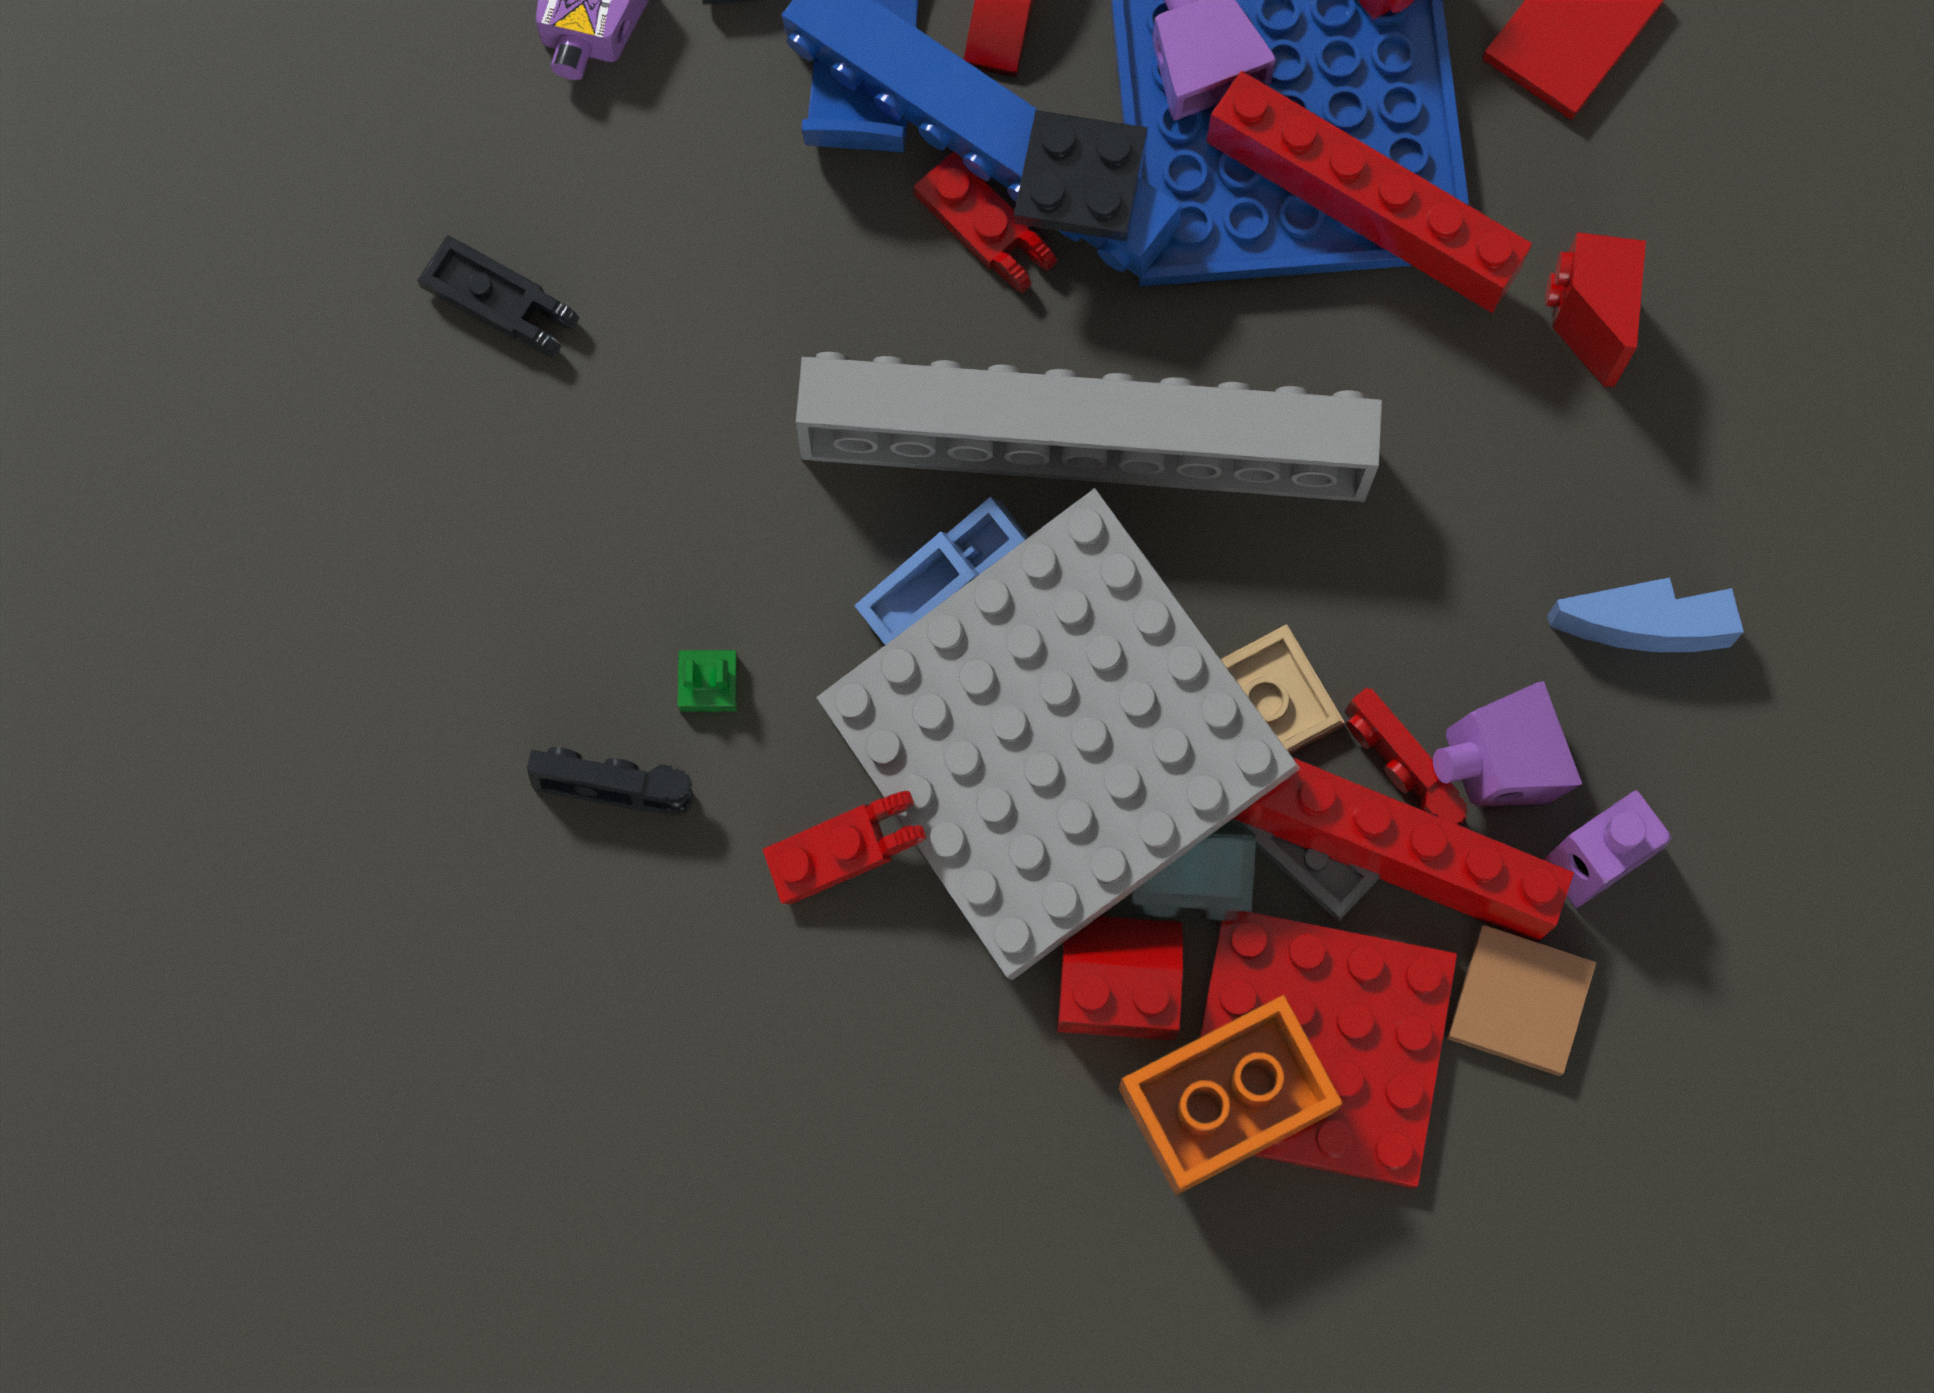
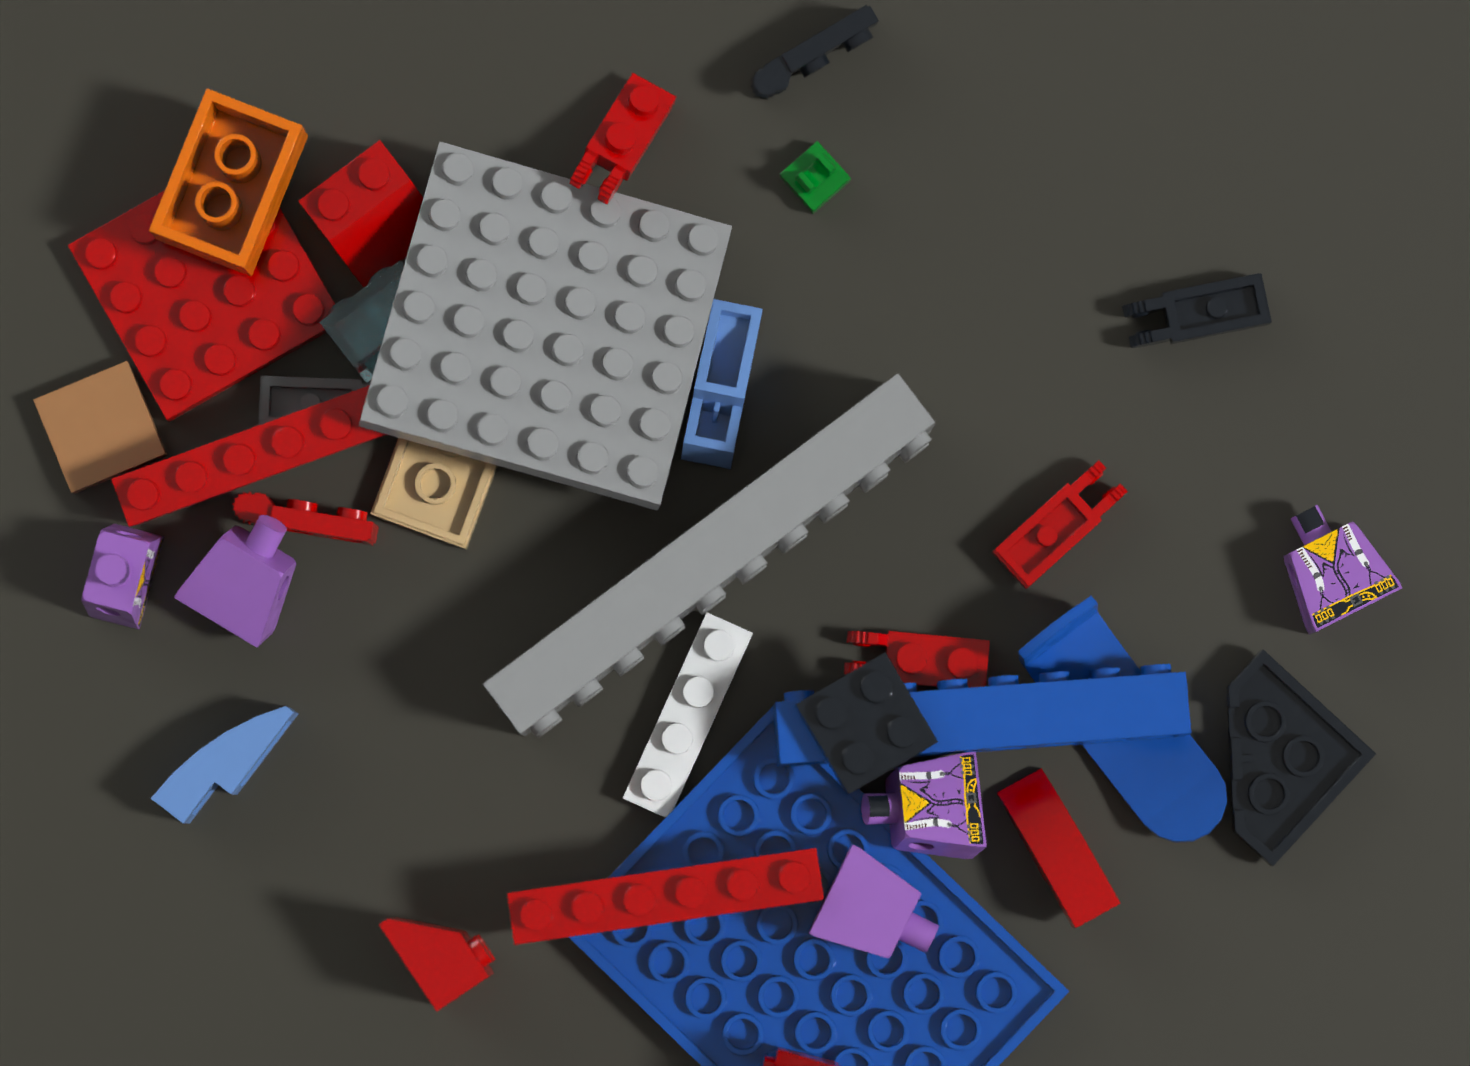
camera: 135 degrees right, 10 degrees up
none -> white plate [623,612,753,818]
none -> medium lavender torso [861,752,987,859]
none -> red hinge [991,460,1128,590]

